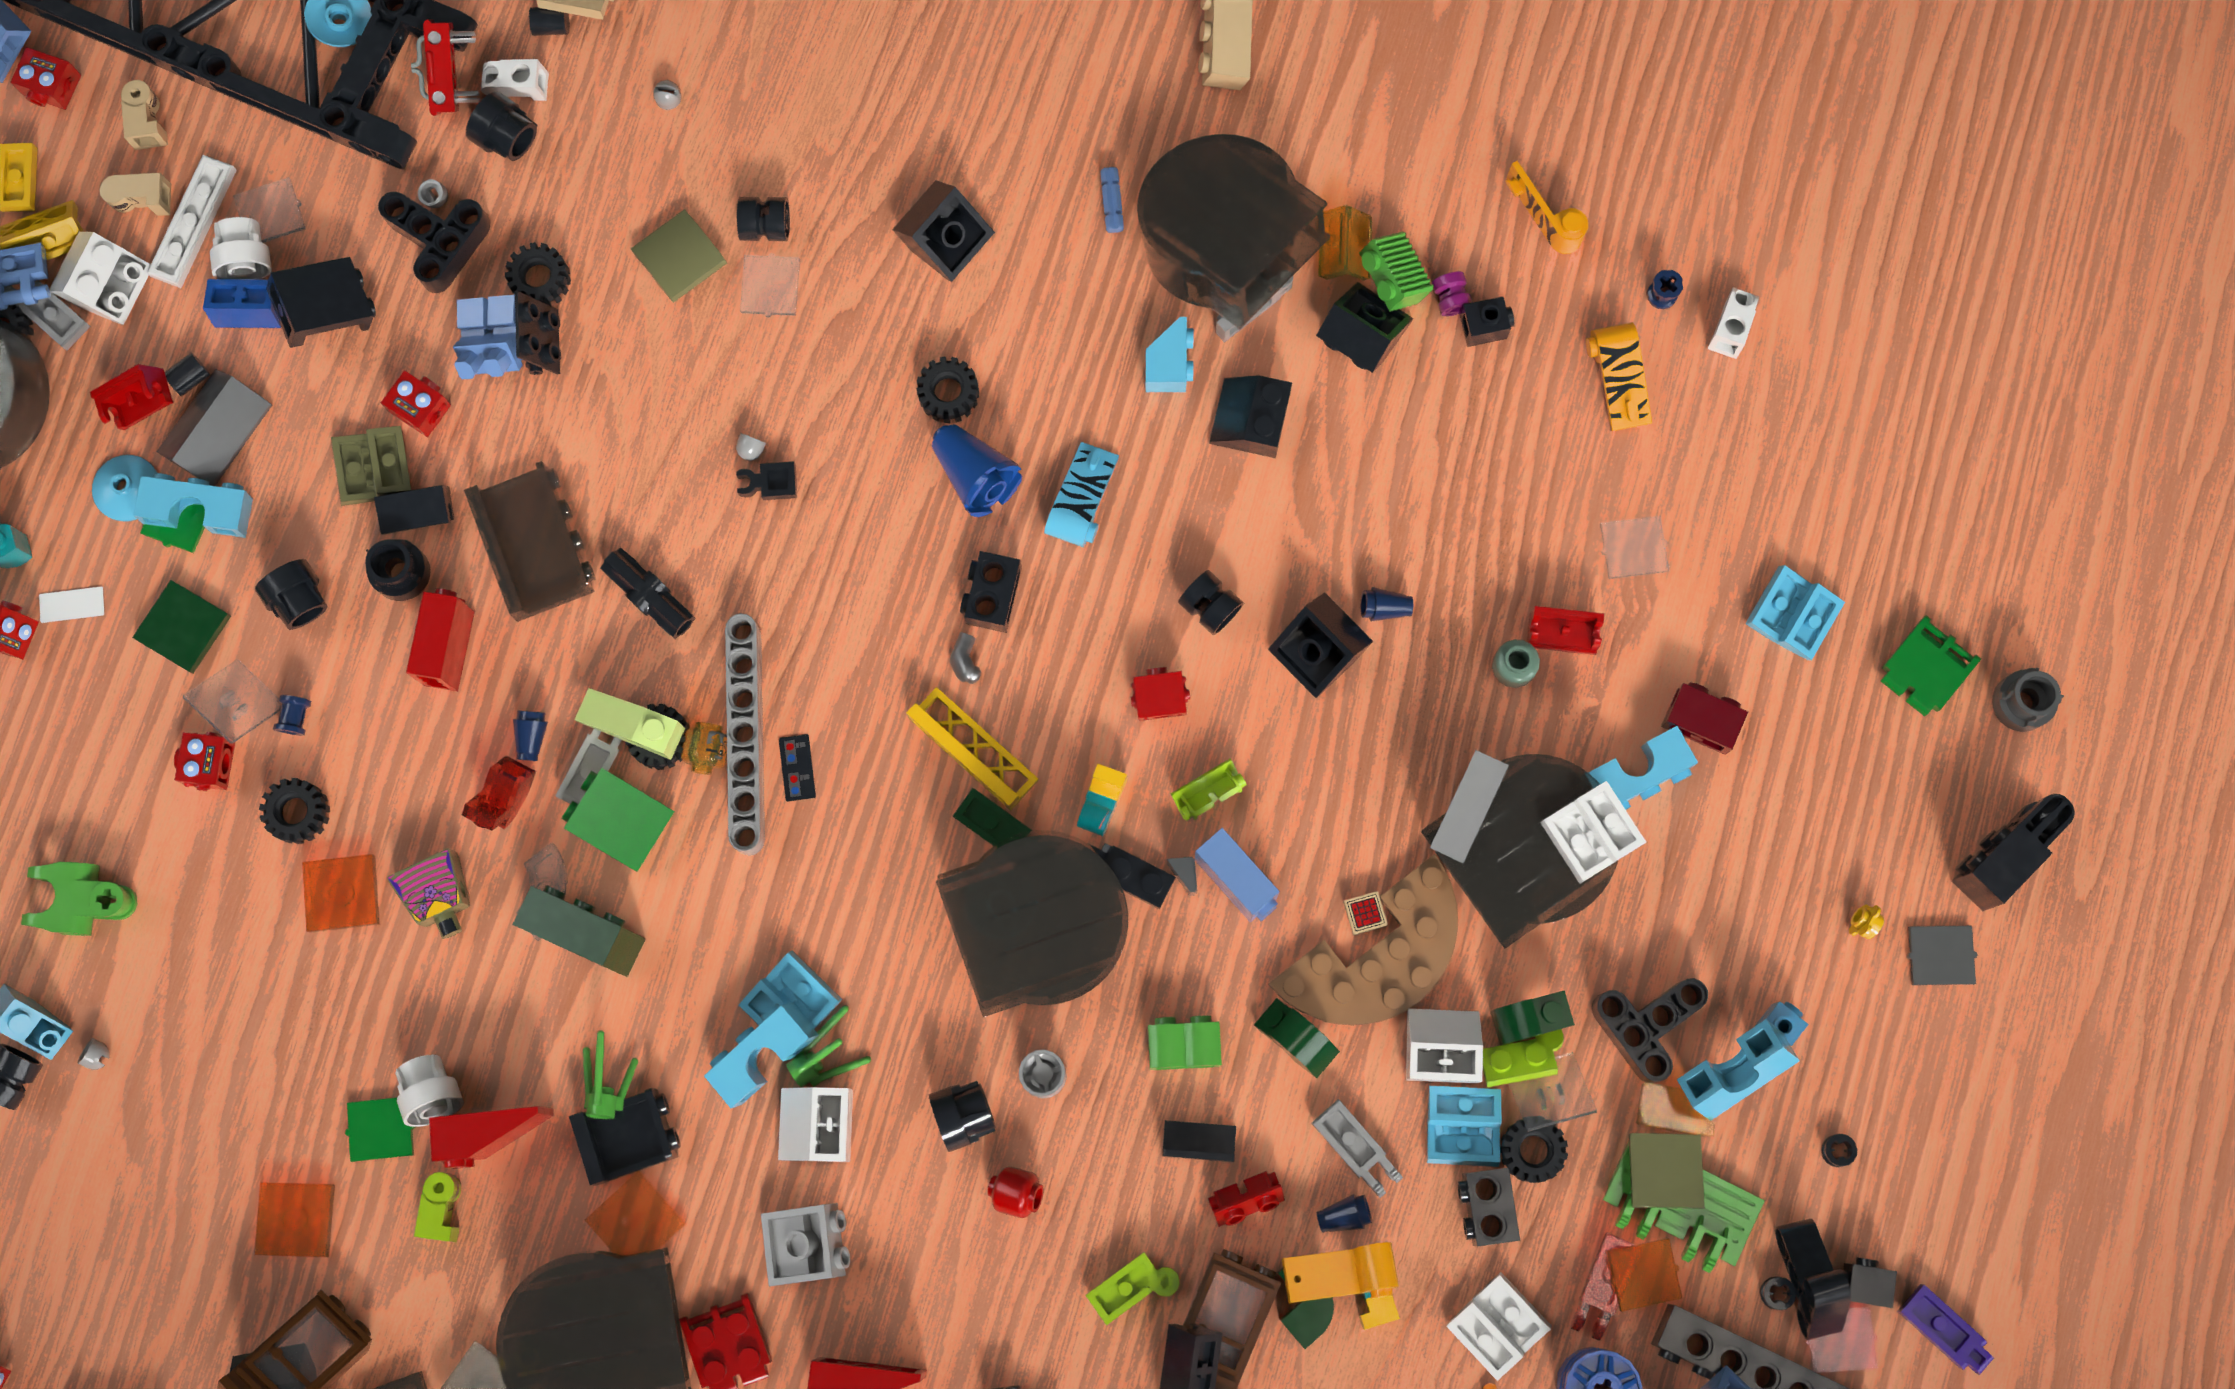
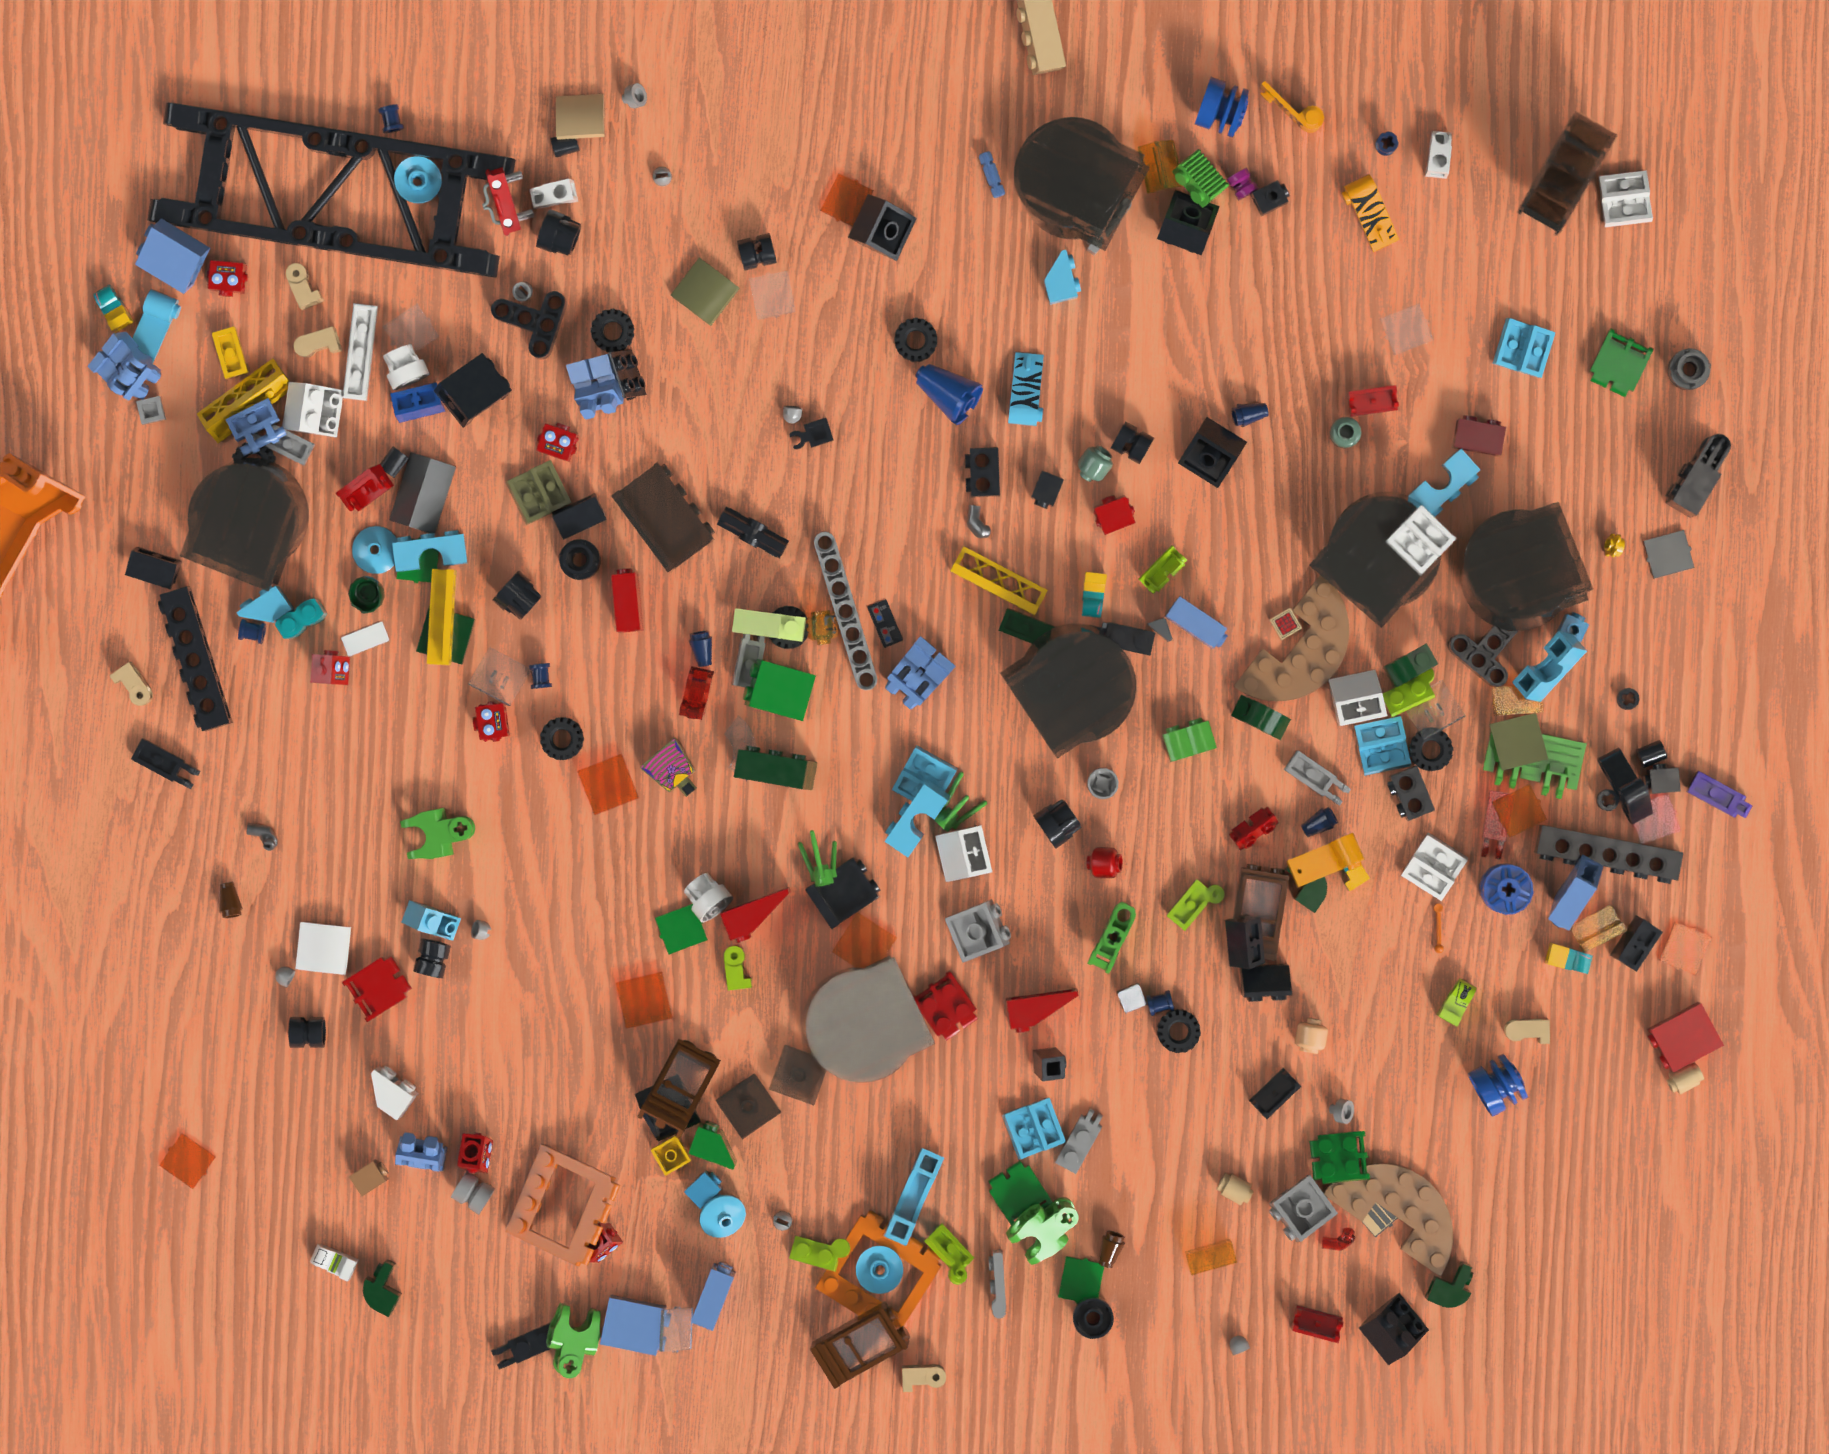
camera: 15 degrees left, 10 degrees up
black panel [1162,1120,1236,1162] -> none
black slope [1209,375,1292,458] -> none
light grey tile [1430,750,1509,864] -> none
none -> dark green hair [348,576,385,614]
none -> yellow fence [427,569,457,666]
none -> clear orange piece [820,173,874,227]
none -> medium blue hips [885,636,956,709]
none -> black brick [1031,471,1064,509]
none -> sand green head [1078,446,1113,482]
none -> bright green piece [1087,902,1136,974]
none -> blue wheel [1194,77,1249,138]
none -> clear smoke brick [1460,502,1593,631]
none -> clear smoke brick [1517,111,1618,236]
none -> white slope [1599,170,1653,227]
none -> black piece [1636,740,1667,768]

